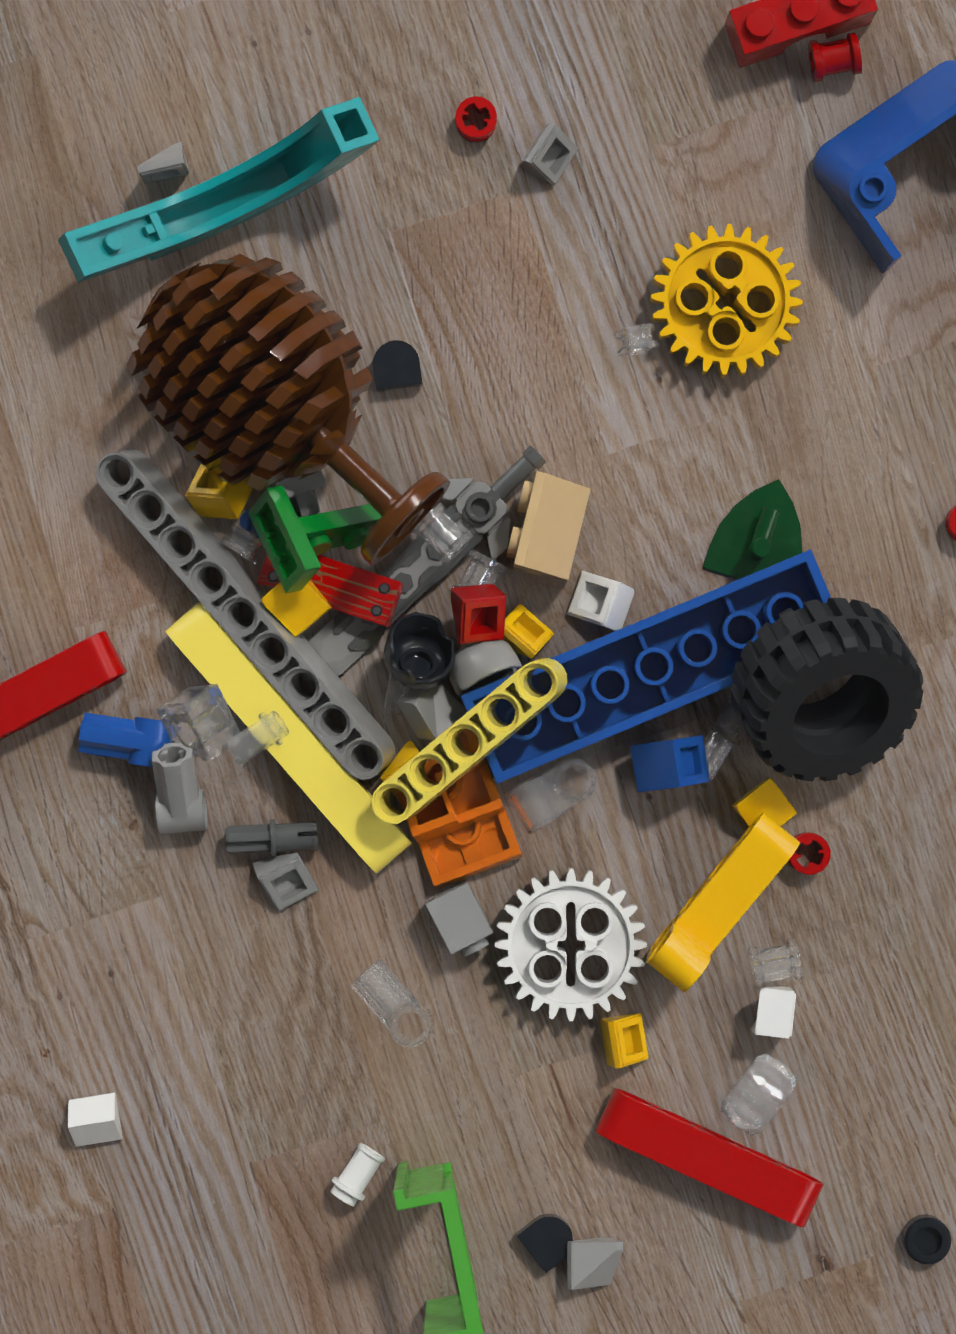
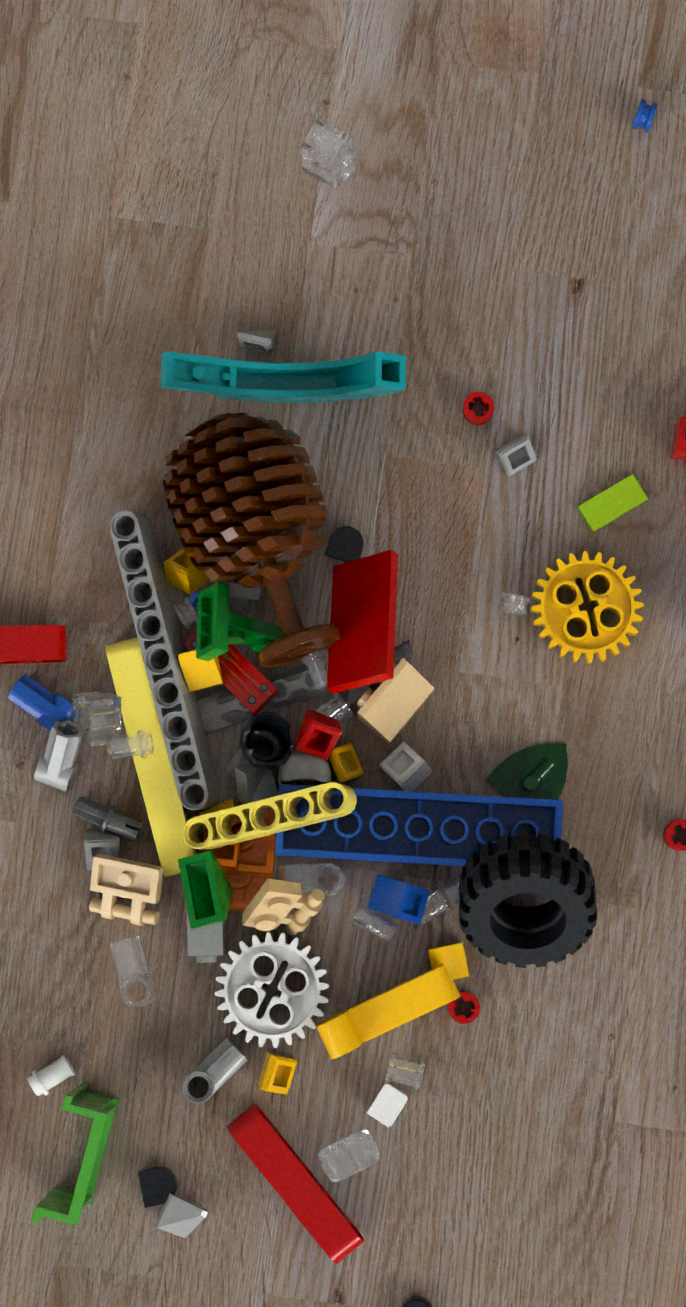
camera: 30 degrees right, 5 degrees down
none -> tan plate [89,854,164,926]
none -> green slope [178,851,233,929]
none -> light grey piece [182,1038,248,1104]
none -> tan plate [242,878,325,936]
none -> red tile [327,549,398,694]
none -> clear pin [351,904,399,943]
none -> lime piece [577,474,648,533]

